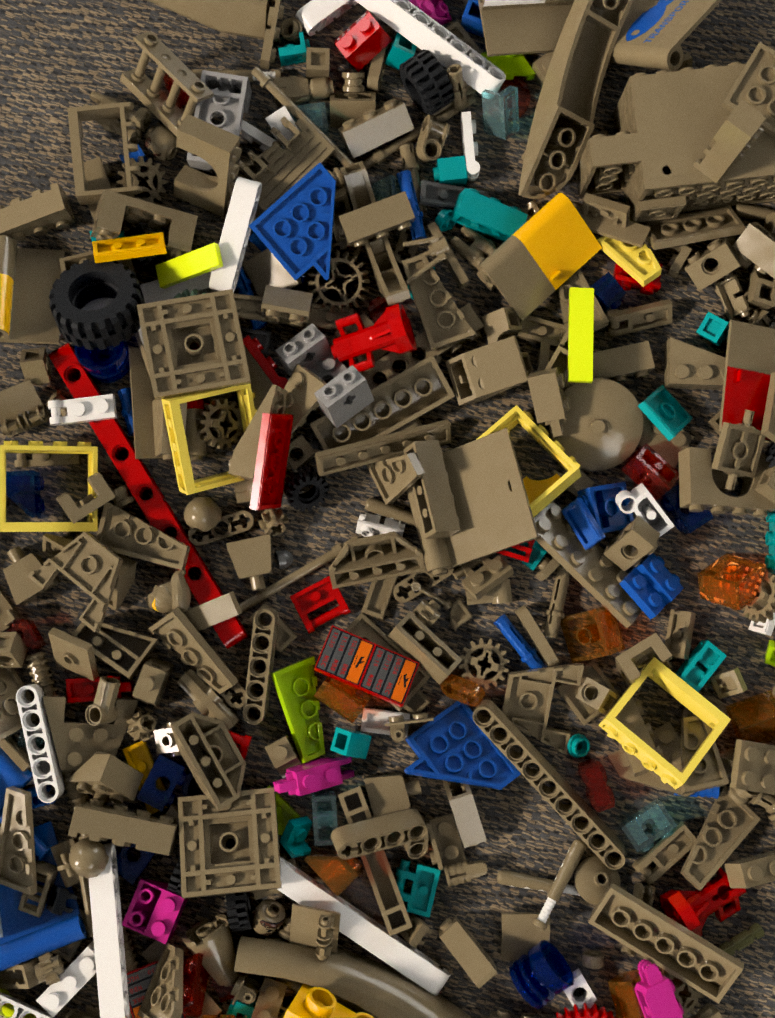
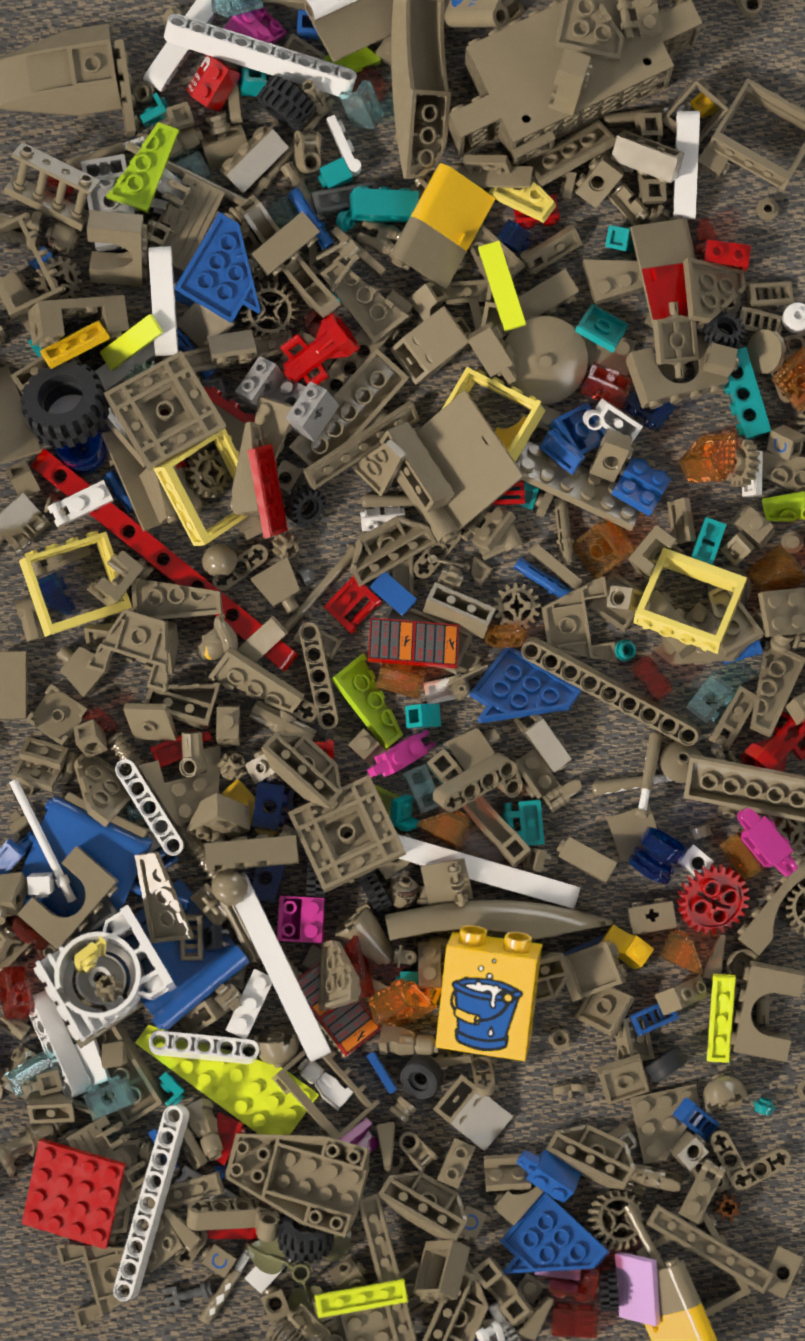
camera: 20 degrees left, 0 degrees up
none -> lime wing [106,122,179,213]
none -> blue tile [370,572,418,616]
none -> dark tan torso [729,506,775,550]

